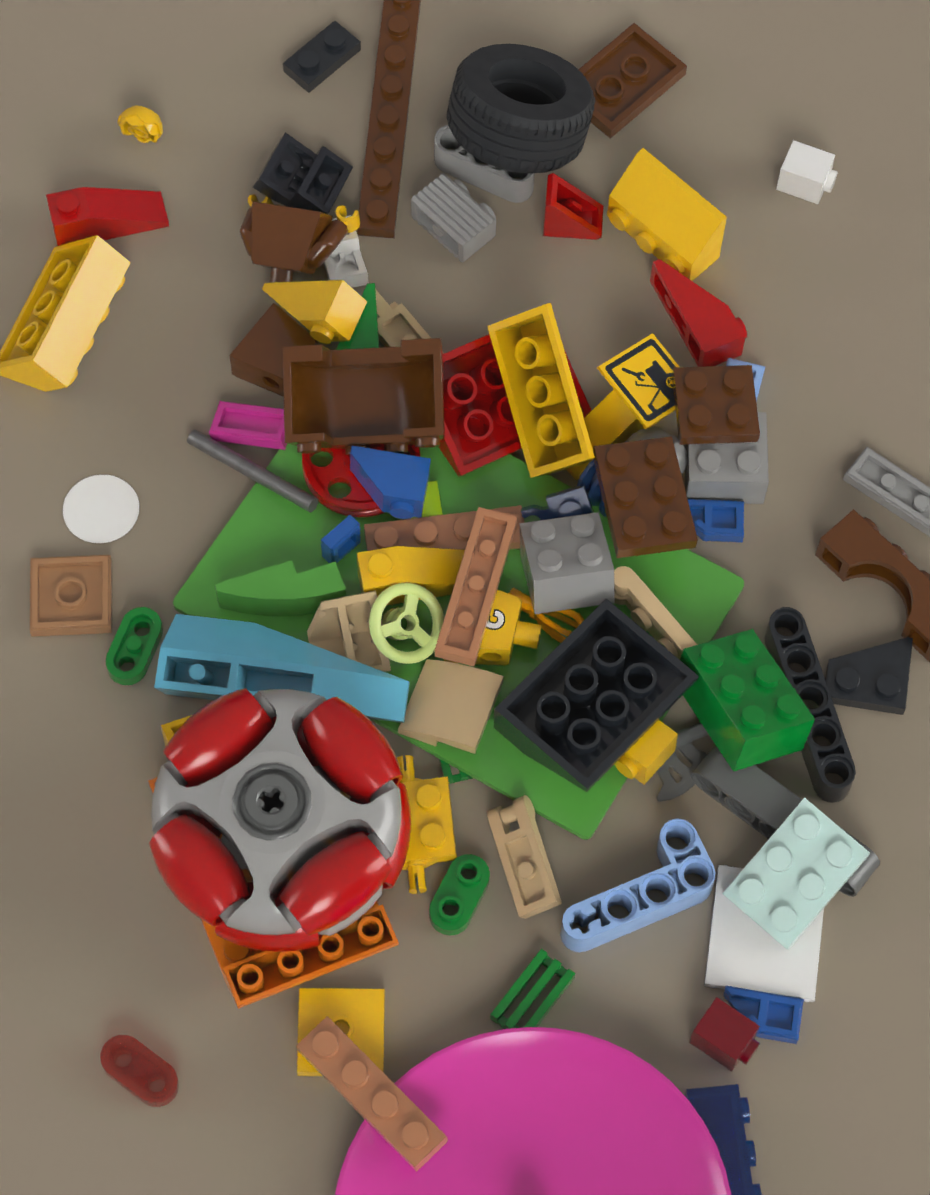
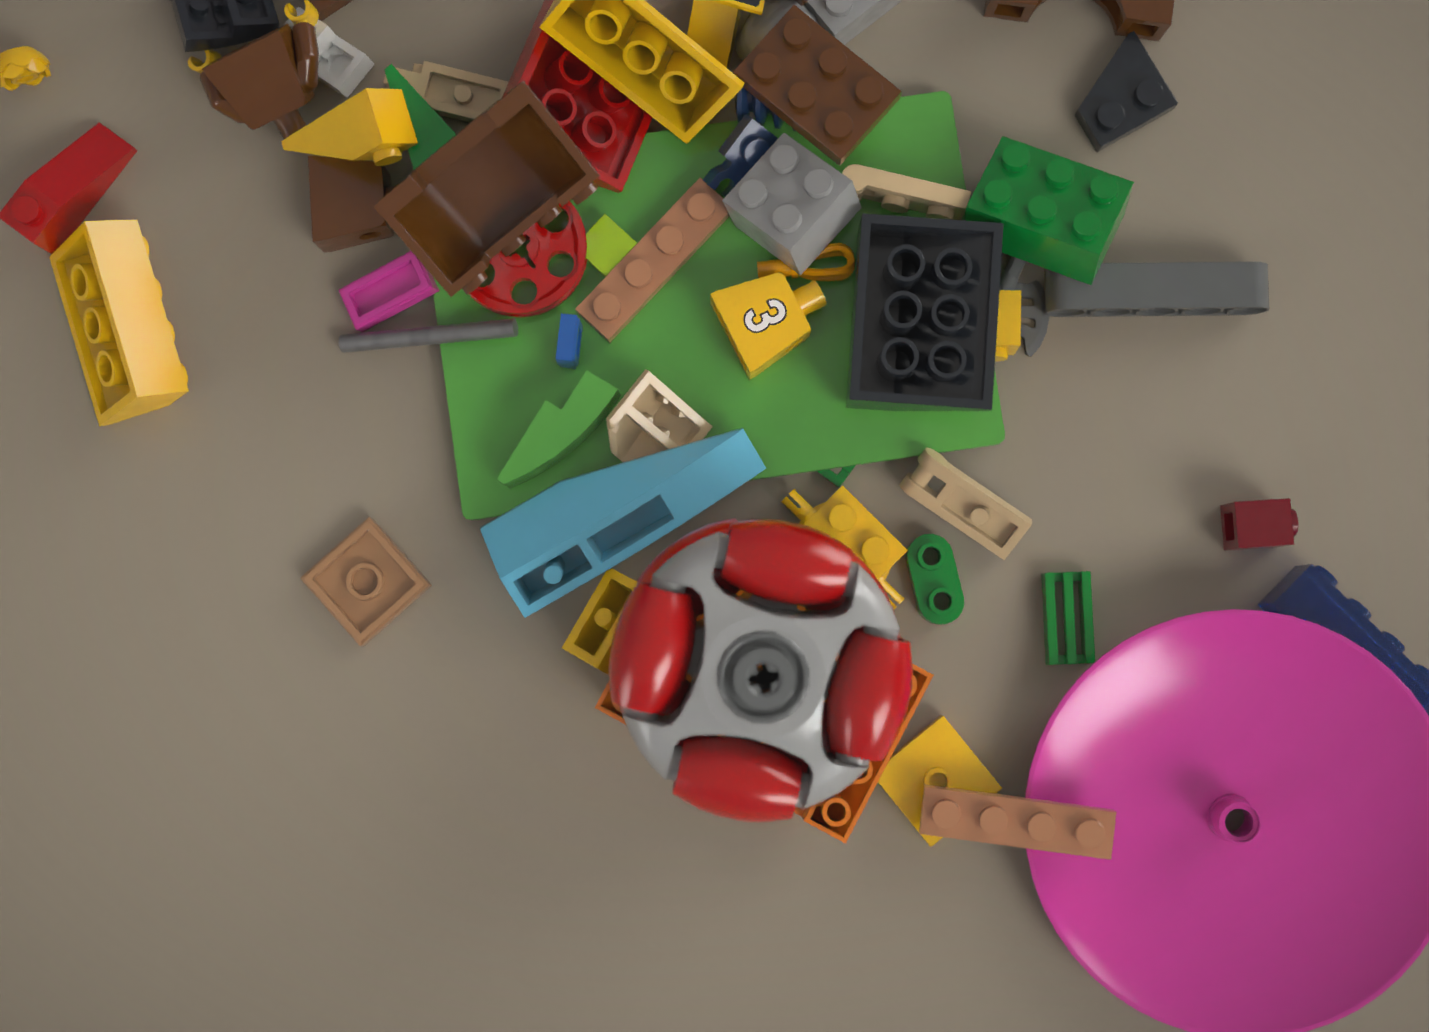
camera: 35 degrees left, 20 degrees up
white sticker [63,475,139,543] -> none
clear red plate [100,1035,179,1107] -> none
green plate [105,607,163,685] -> none
blue slope [350,446,431,519] -> none
yellow slope [357,546,465,605] -> none
yellowish green piece [369,583,444,664] -> none
tan slope [398,659,504,754] -> none
nougat plate [435,507,517,667] -> none
light blue beam [560,818,716,952] -> none
blue tile [688,499,744,542] -> none
white piece [704,865,824,1002] -> none
light aqua plate [722,798,870,950] -> none
blue tile [723,986,804,1044] -> none
black beam [764,607,856,803] -> none

